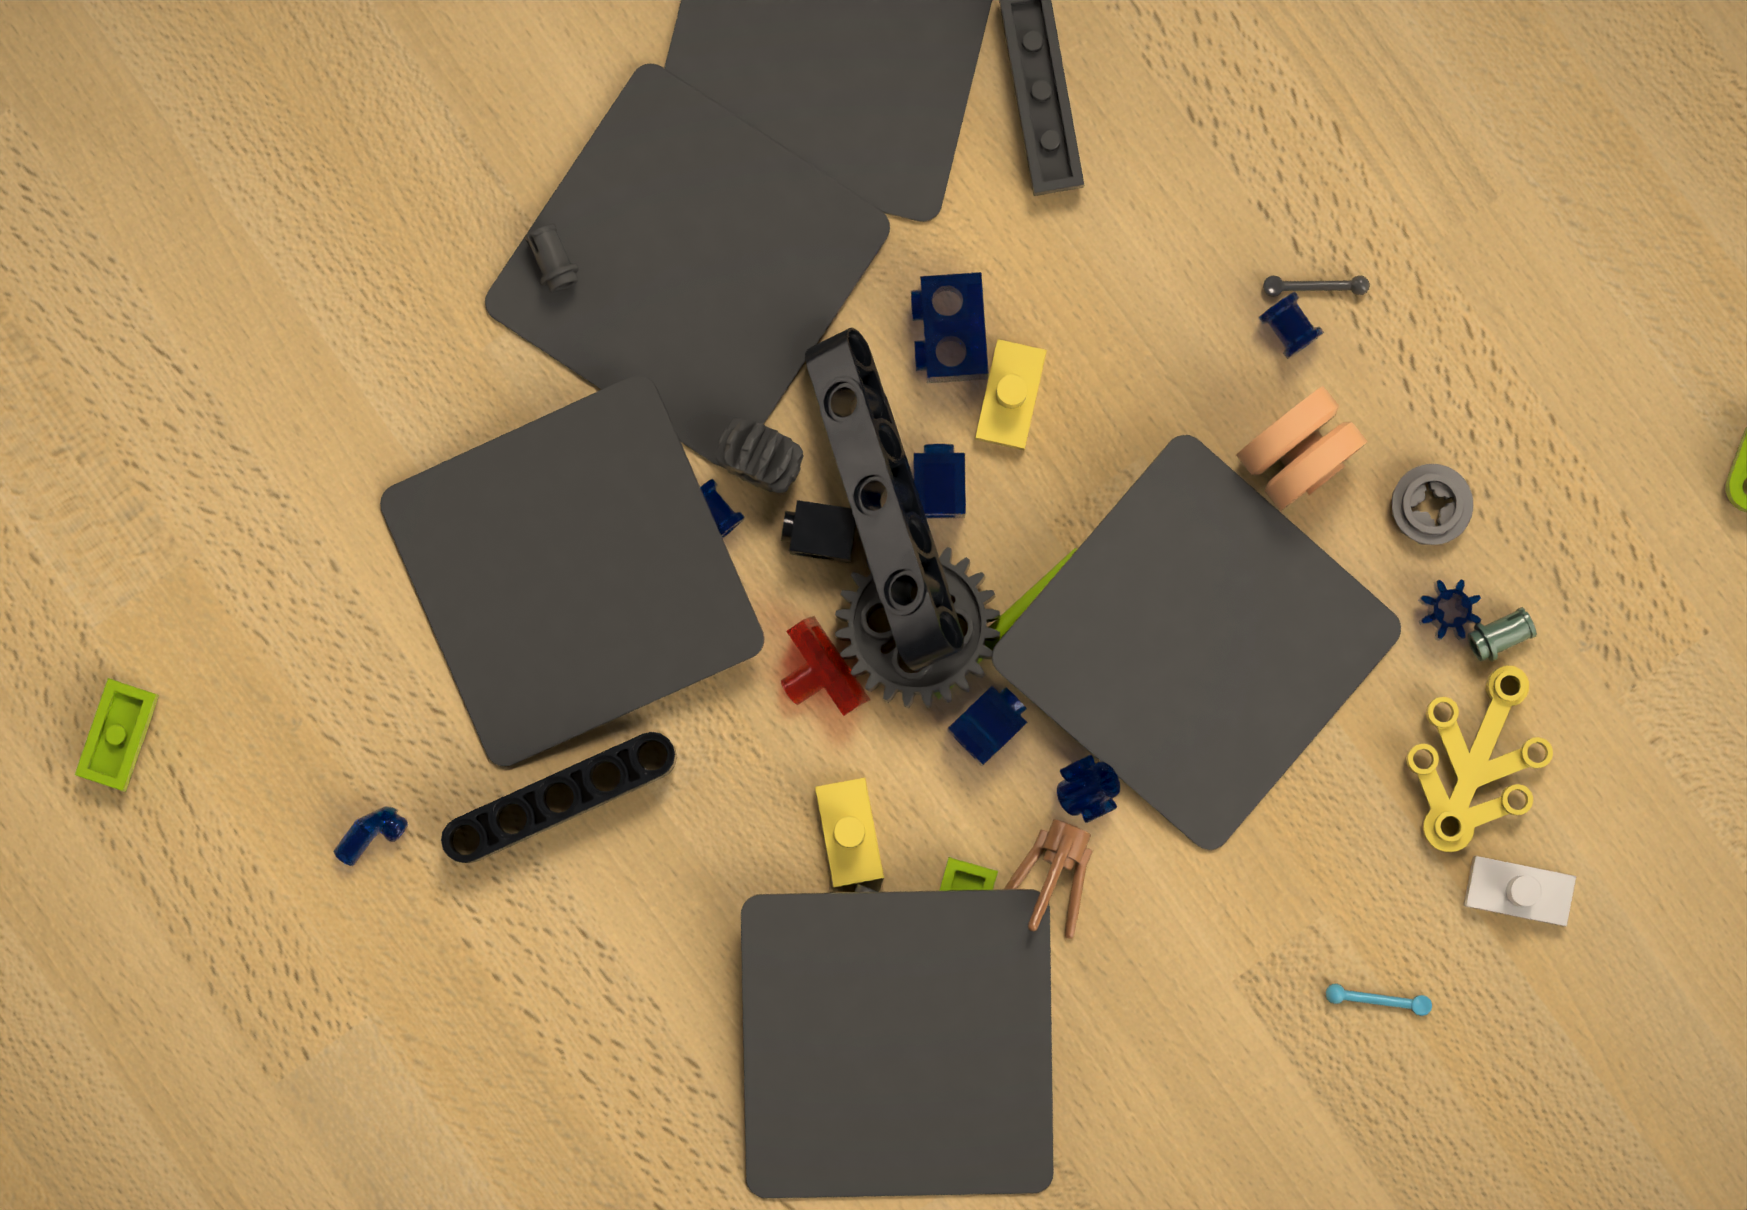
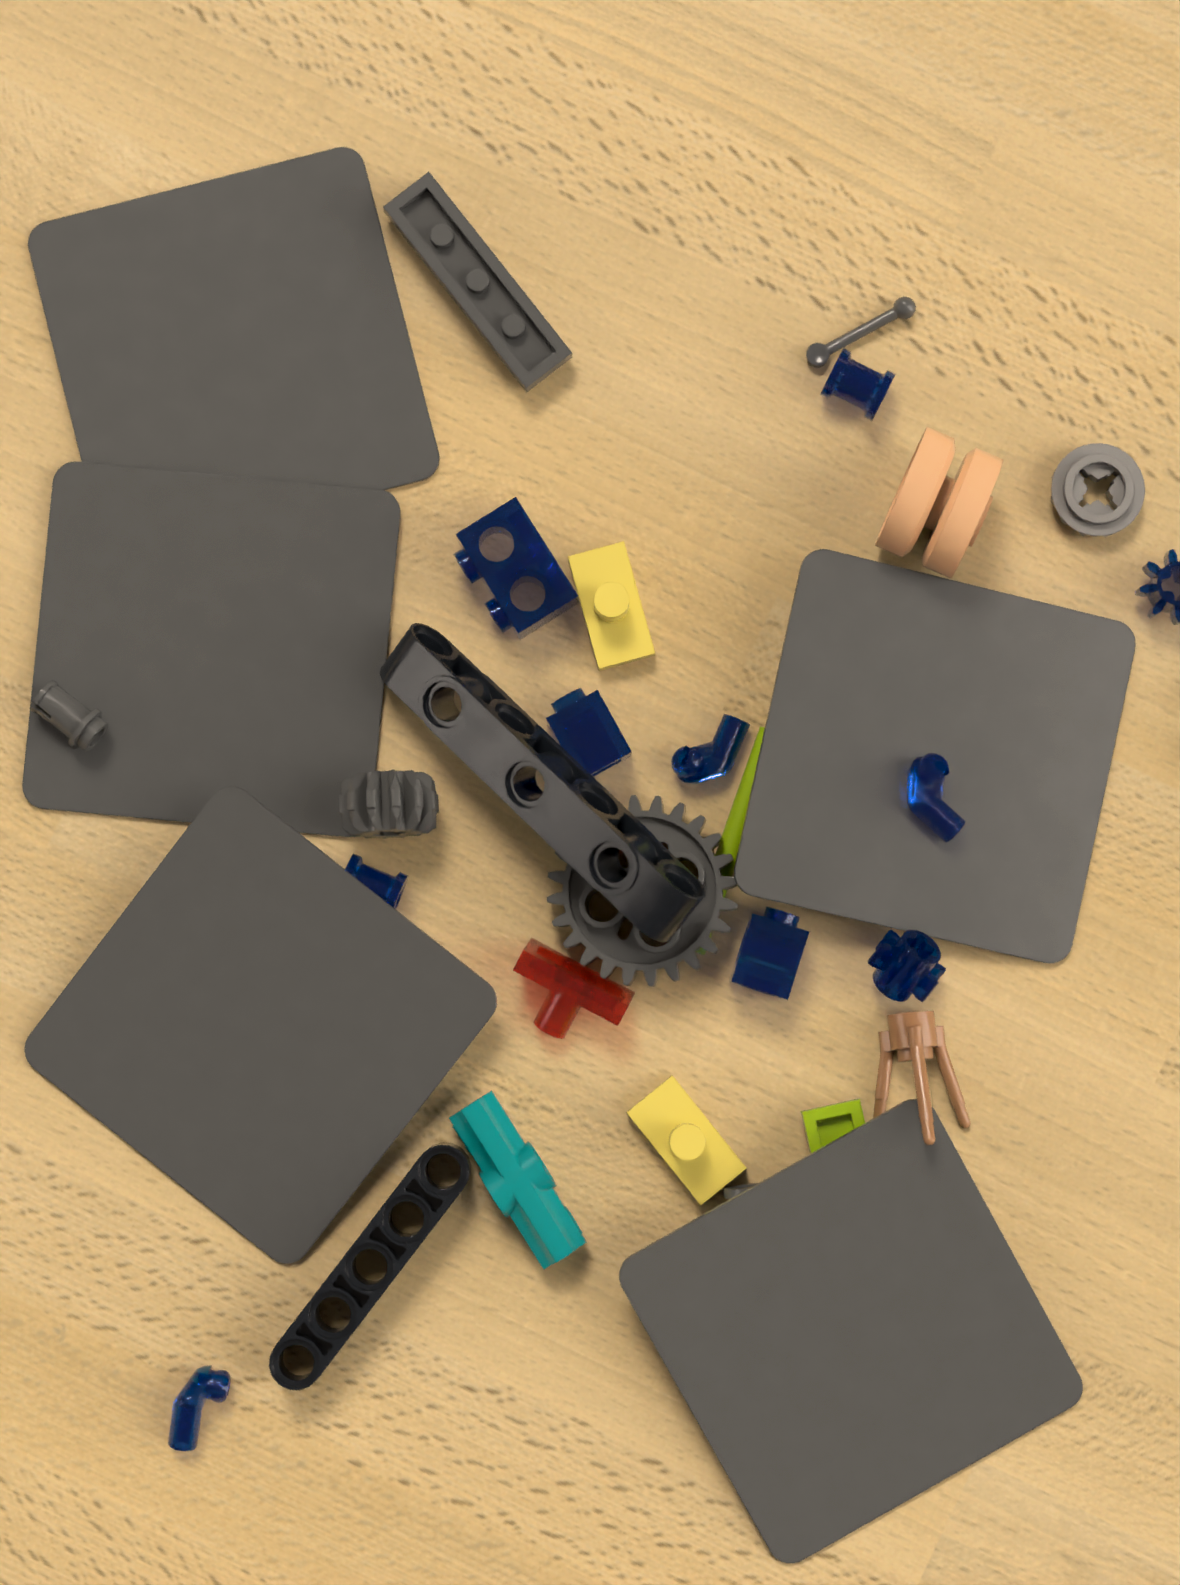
camera: 25 degrees left, 0 degrees up
black brick [781,500,856,563] -> none
none -> teal piece [449,1090,586,1269]
none -> clear blue arm [671,714,750,784]
none -> clear blue arm [907,753,966,843]

